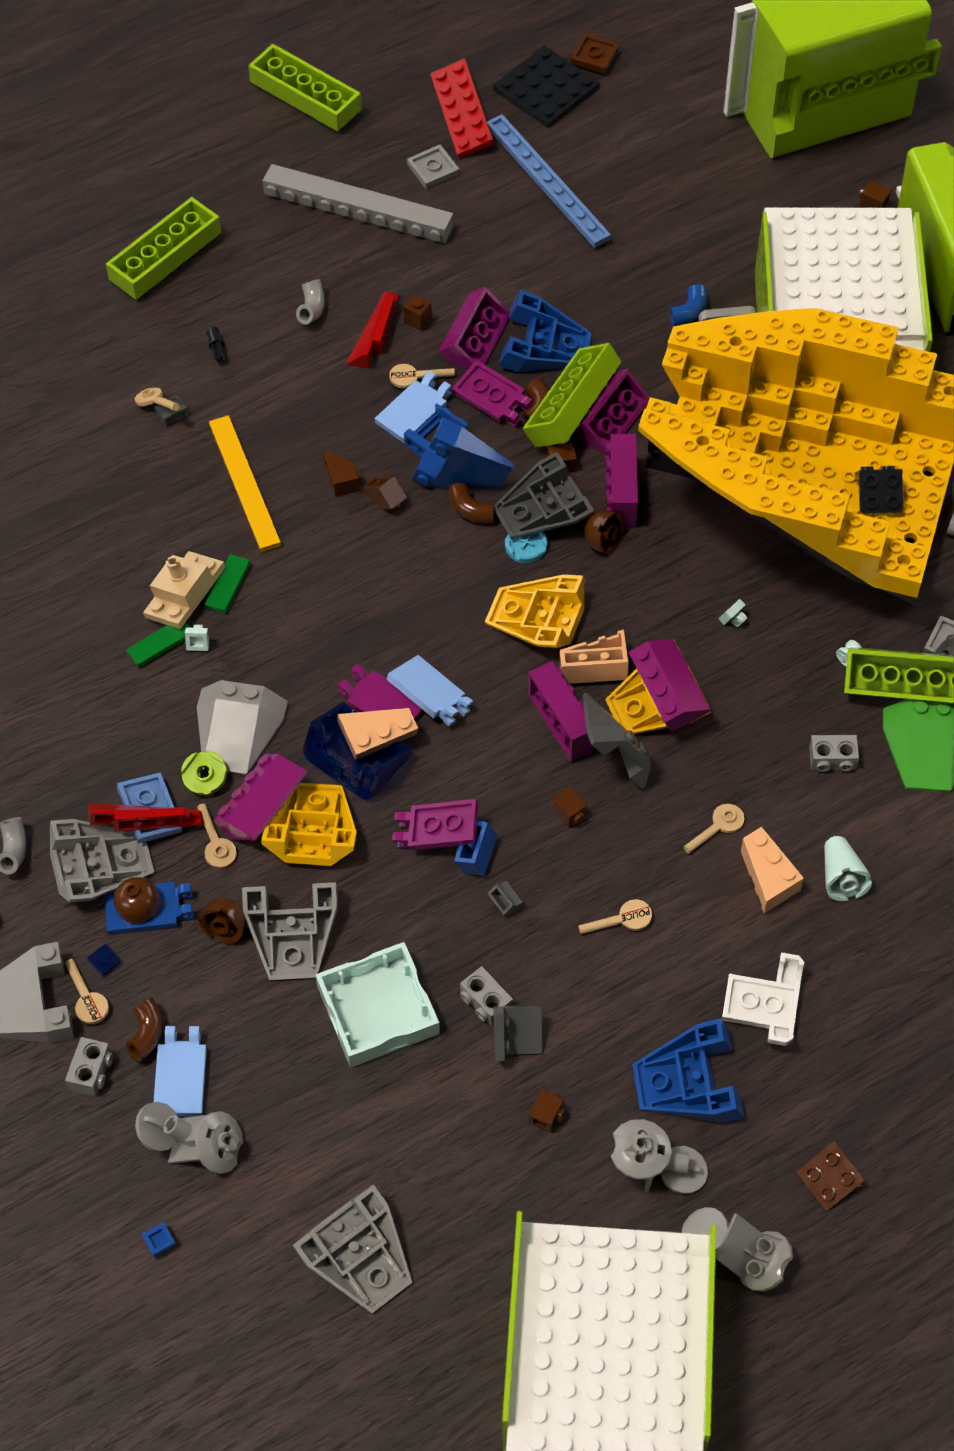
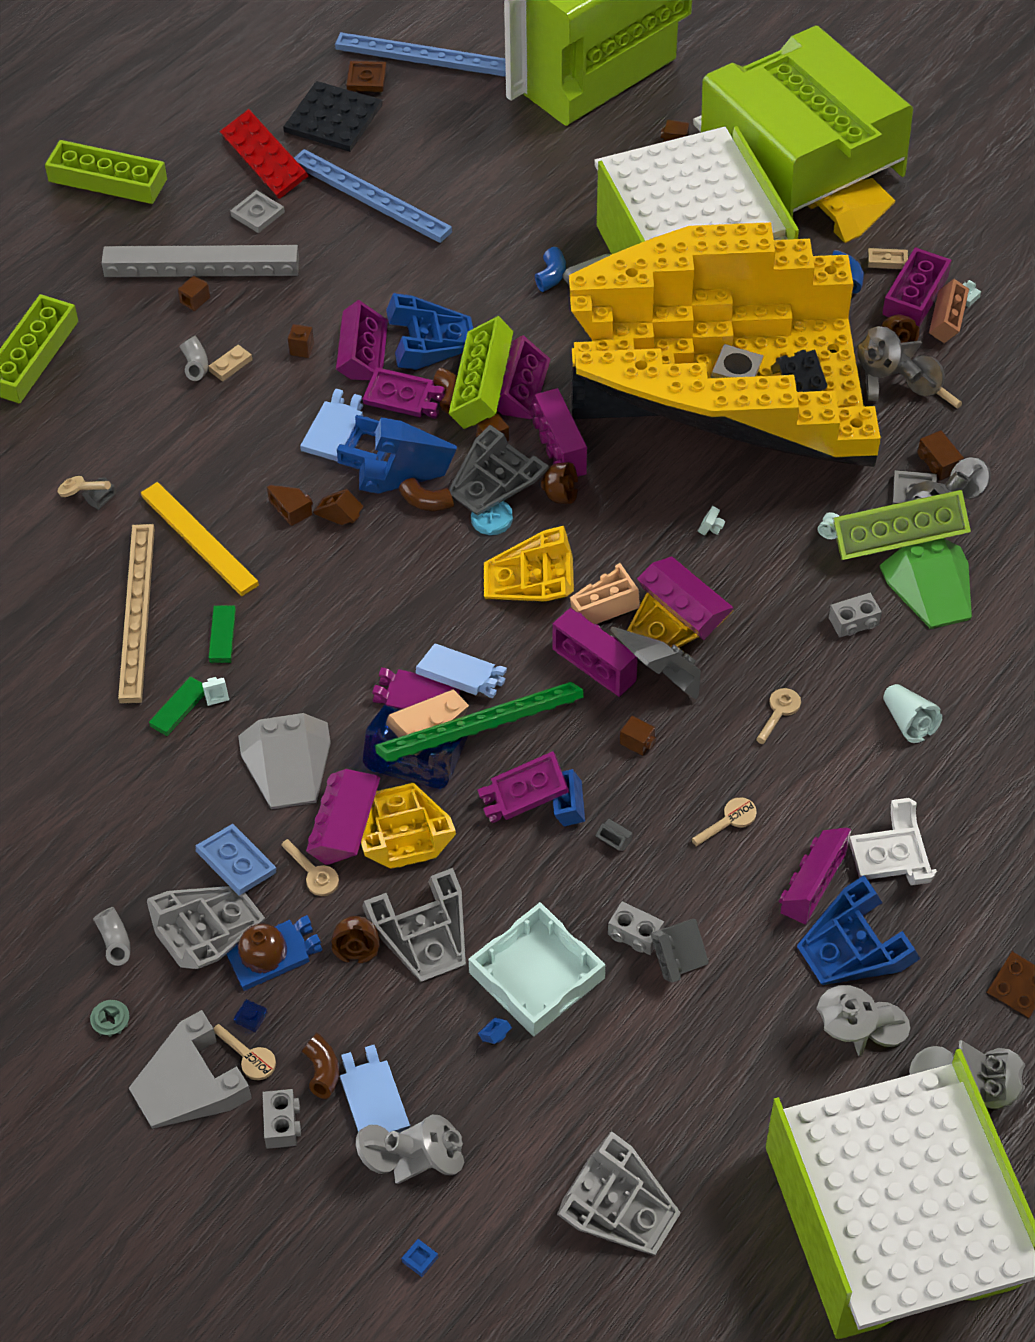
camera: 20 degrees left, 5 degrees down
red wedge [88,803,202,832] -> none
tan brick [143,551,226,629] -> none
lime plate [181,751,228,797] -> none
black axle [206,327,226,363] -> none
red wedge [346,292,399,369] -> none
tan piece [389,364,455,388] -> none
reddish brown brick [528,1090,565,1133] -> none
light nougat wedge [741,827,804,913] -> none
none -> tan plate [118,524,155,703]
none -> reddish brown brick [178,275,210,311]
none -> tan plate [209,345,252,381]
none -> medium blue plate [335,32,506,77]
none -> green plate [375,682,584,762]
none -> blue plate [478,1018,512,1044]
none -> light grey tile [711,344,763,378]
none -> magenta slope [779,828,851,925]

